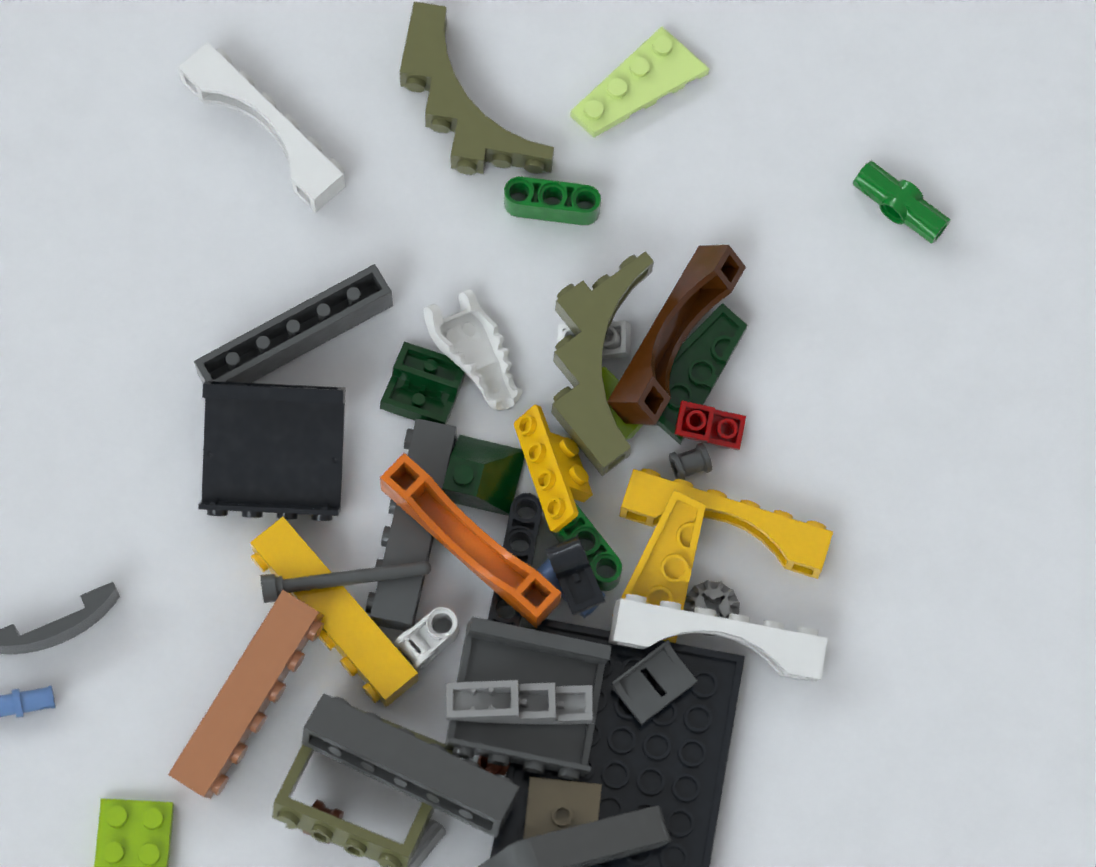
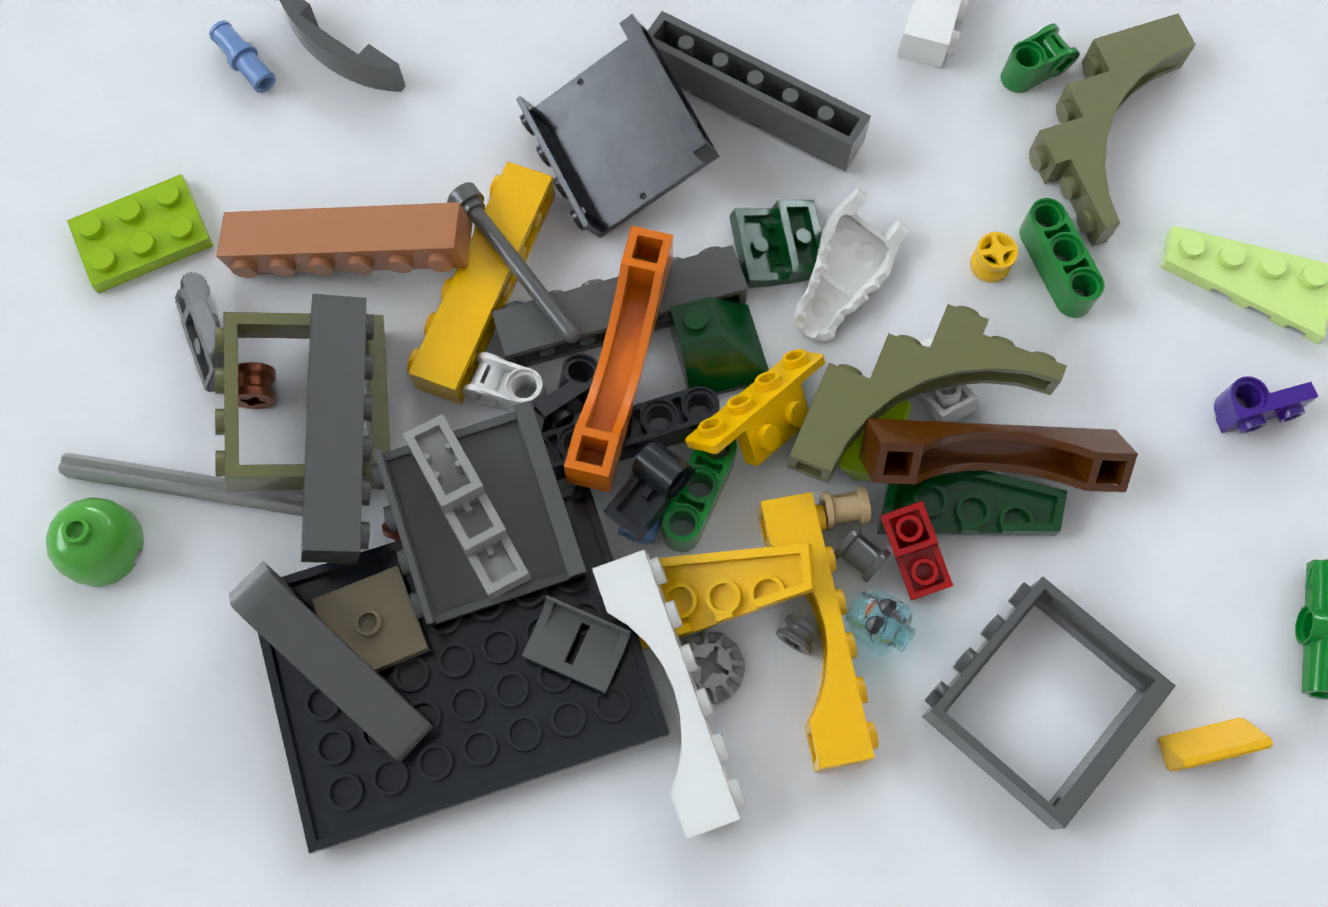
camera: 65 degrees right, 0 degrees up
none -> hinge [175,272,224,392]
none -> black plate [533,353,598,433]
none -> dark grey bush [776,614,822,655]
none -> tan bush [820,486,871,530]
none -> clear light blue head [846,589,916,656]
none -> dark grey window [922,576,1176,830]
none -> yellow wheel [970,232,1018,283]
none -> green piece [1000,23,1080,93]
none -> yellow slope [1158,718,1274,772]
none -> dark purple plate [1214,376,1319,434]

